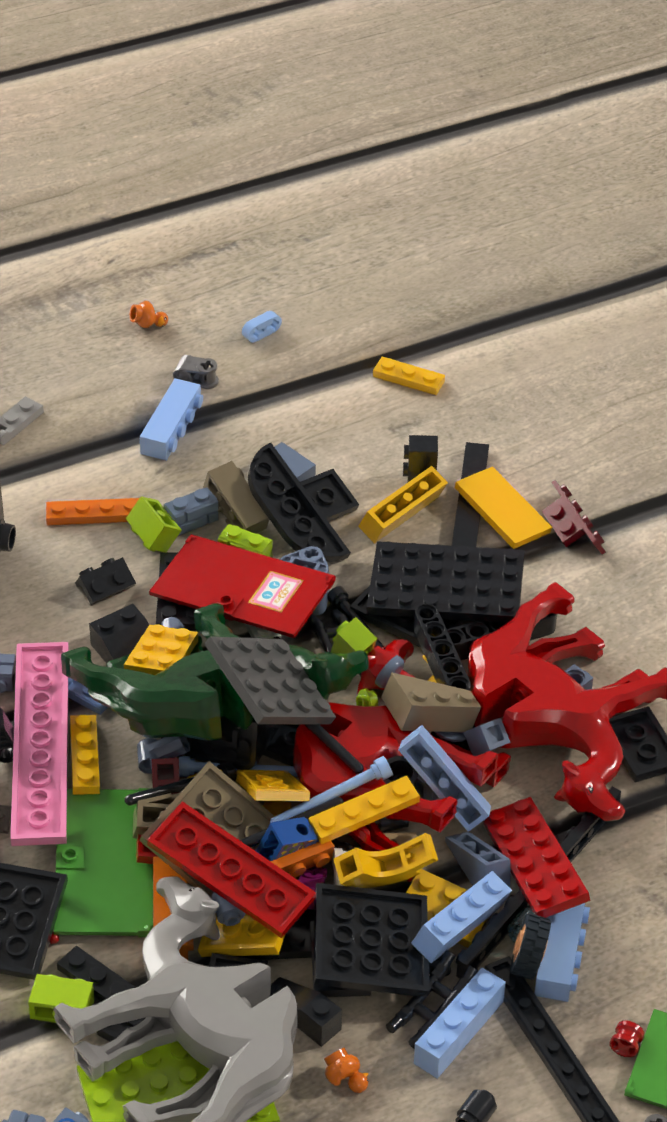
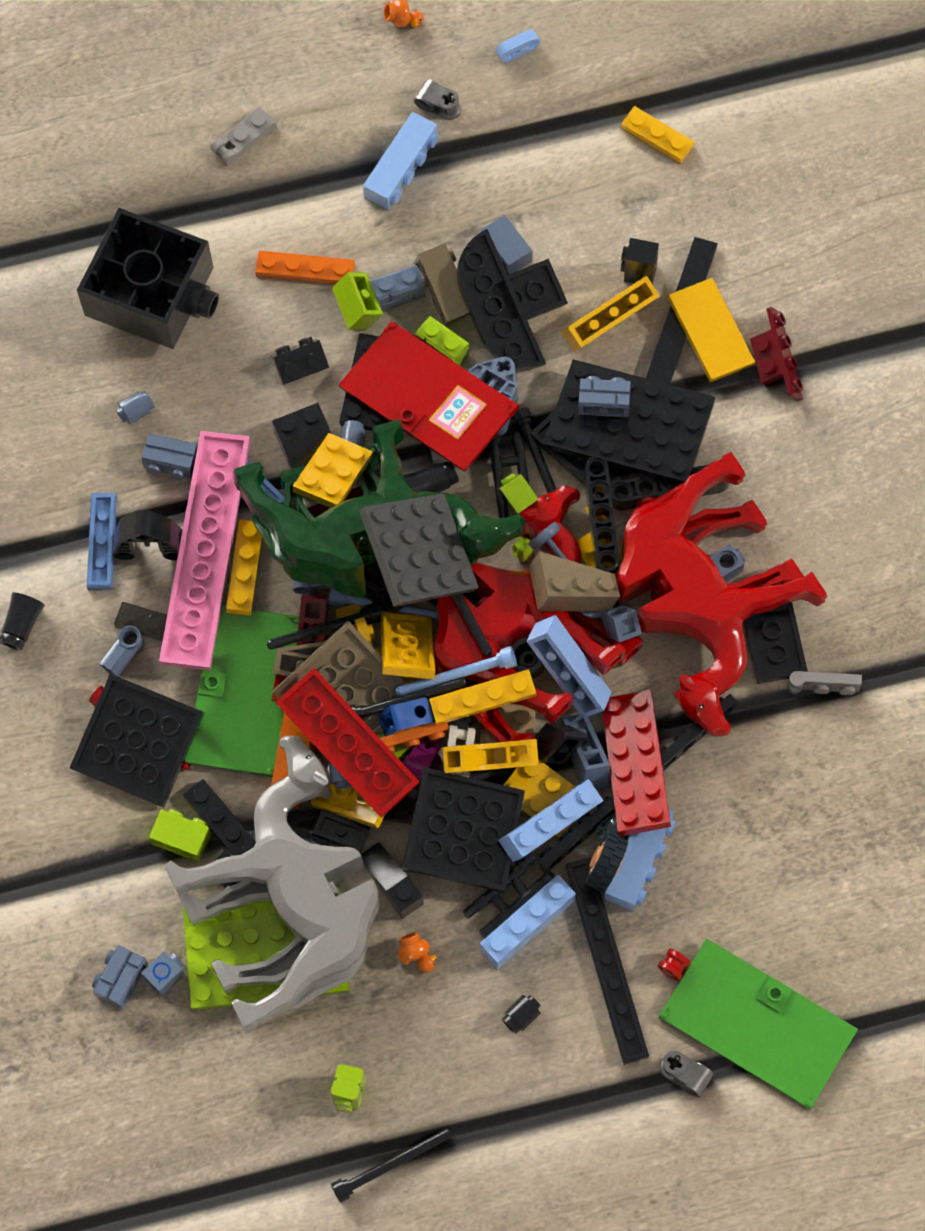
camera: 15 degrees right, 25 degrees up
none -> black slope [535,722,587,765]
none -> sand blue brick [578,376,631,417]

